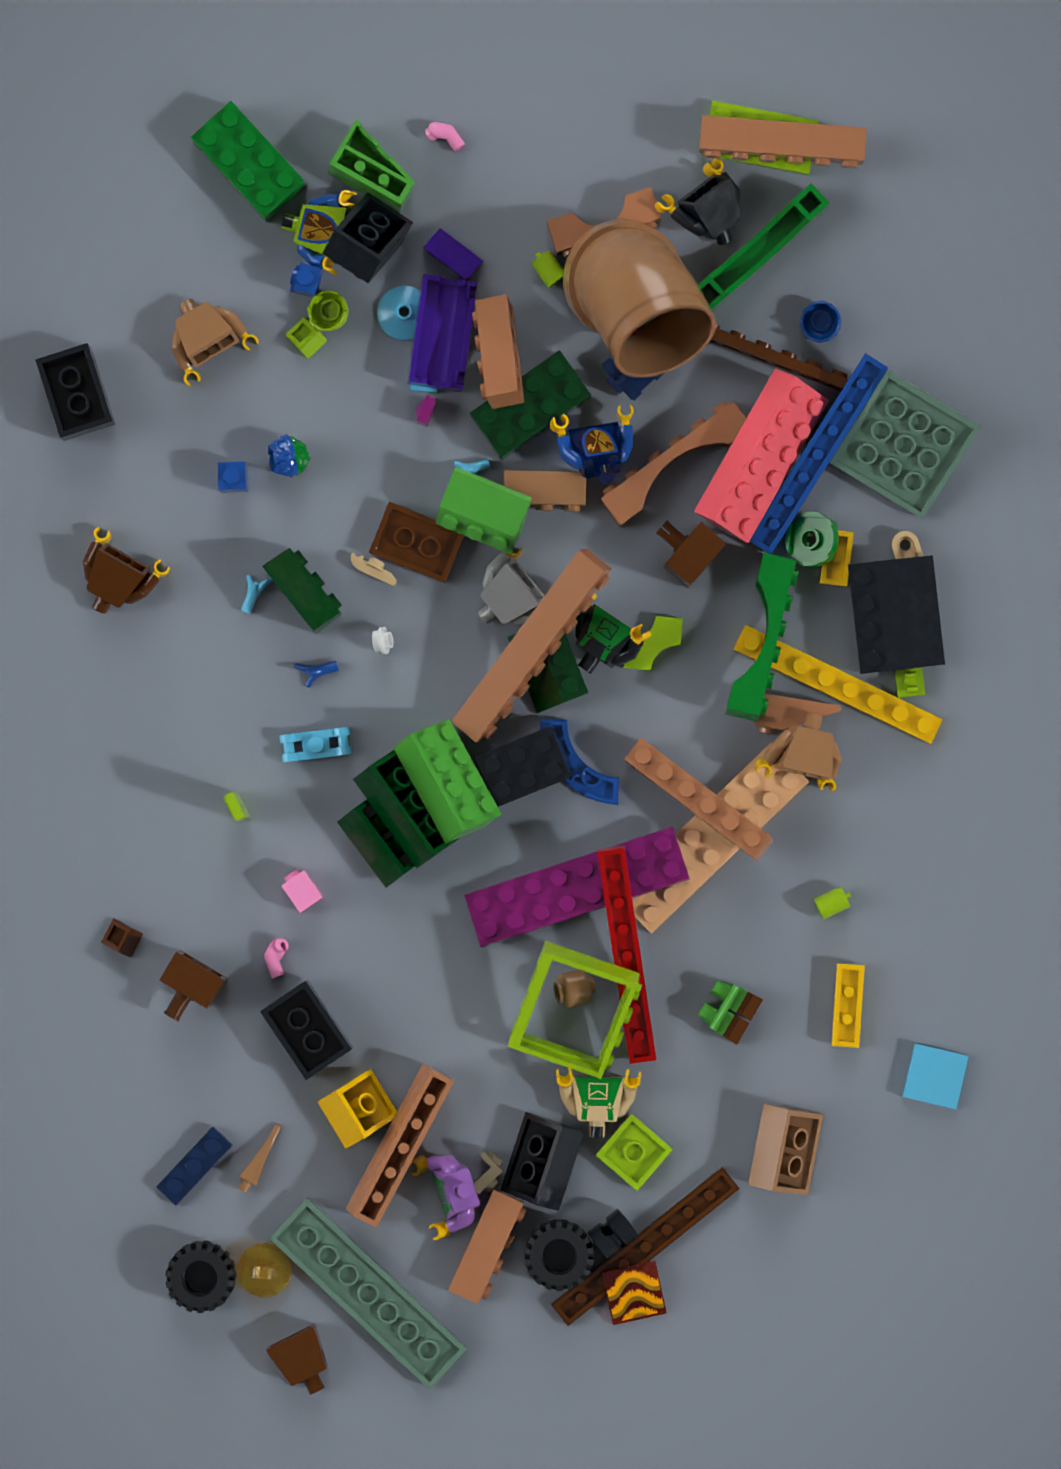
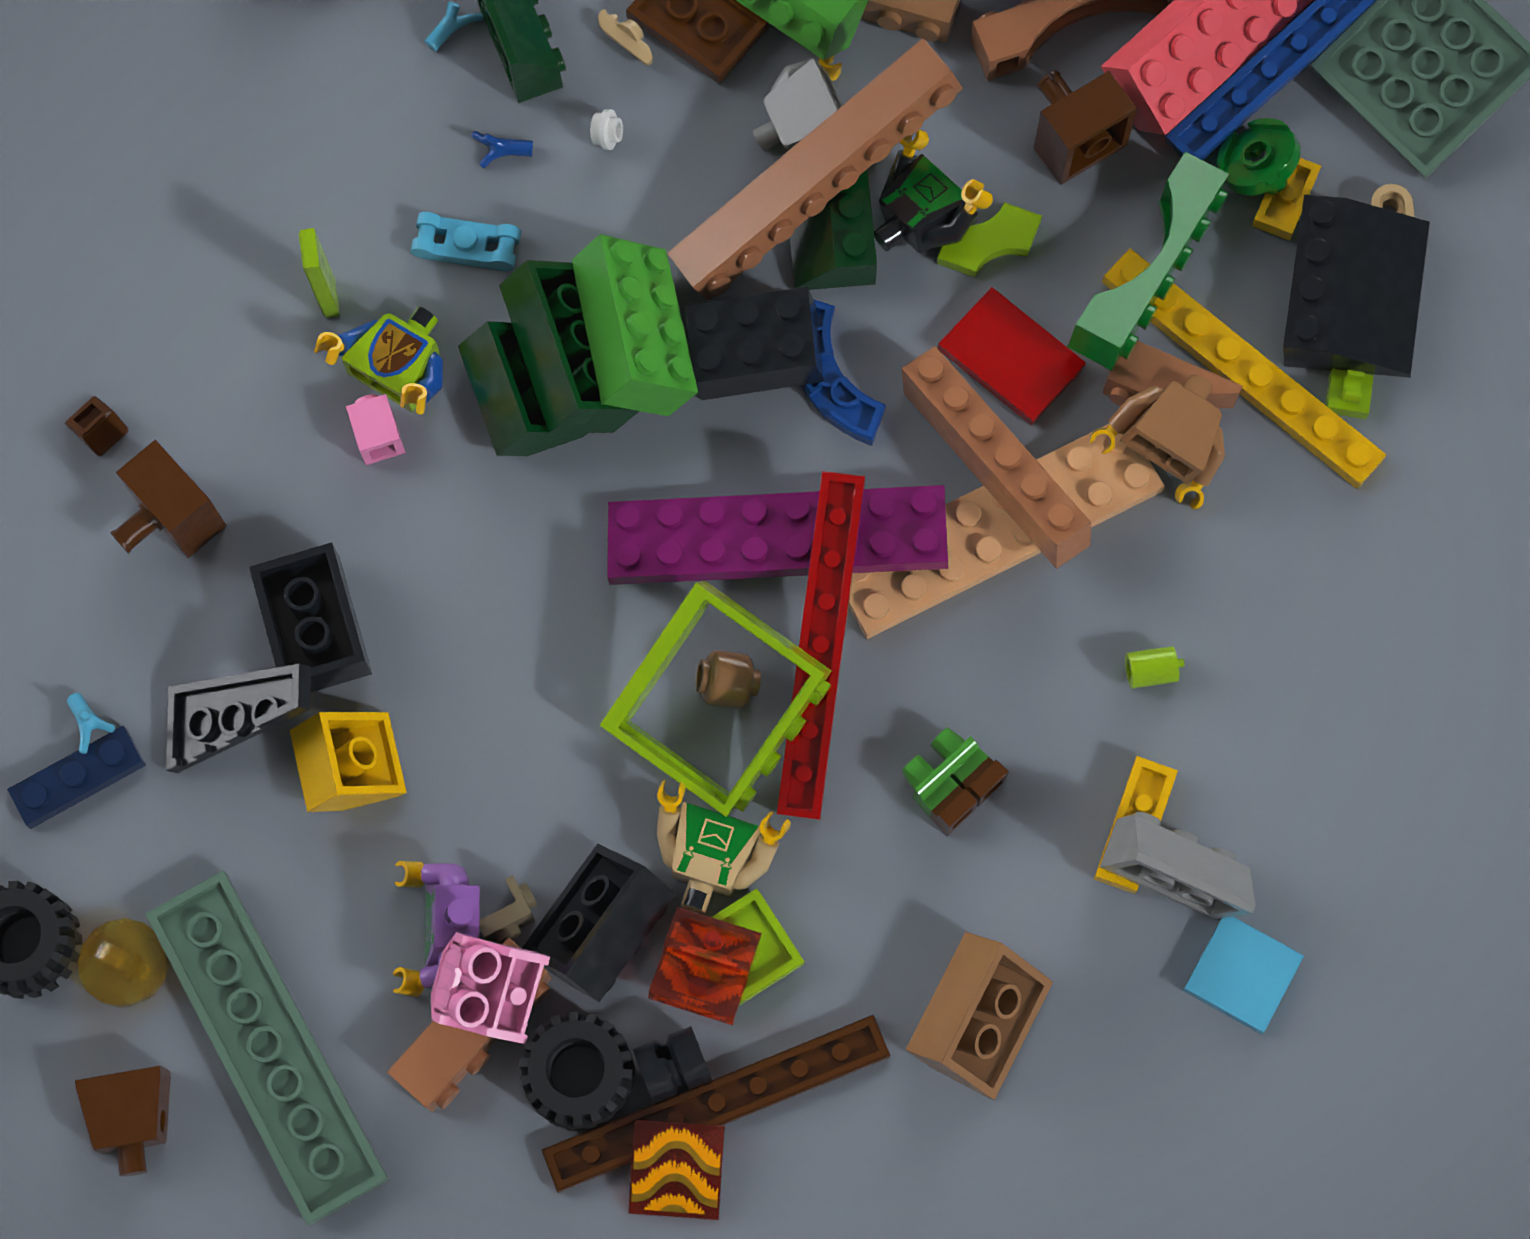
camera: 15 degrees right, 15 degrees down
medium nougat piece [238,1124,281,1193] -> none
bright pink arm [264,938,289,979] -> none
nougat brick [346,1063,454,1228] -> none
none -> medium azure bar [67,693,115,754]
none -> wing [165,664,311,773]
none -> torso [313,306,443,415]
none -> bright pink slope [431,932,550,1044]
none -> clear red slope [648,907,762,1025]
none -> red tile [938,287,1086,426]
none -> light grey slope [1100,812,1256,919]

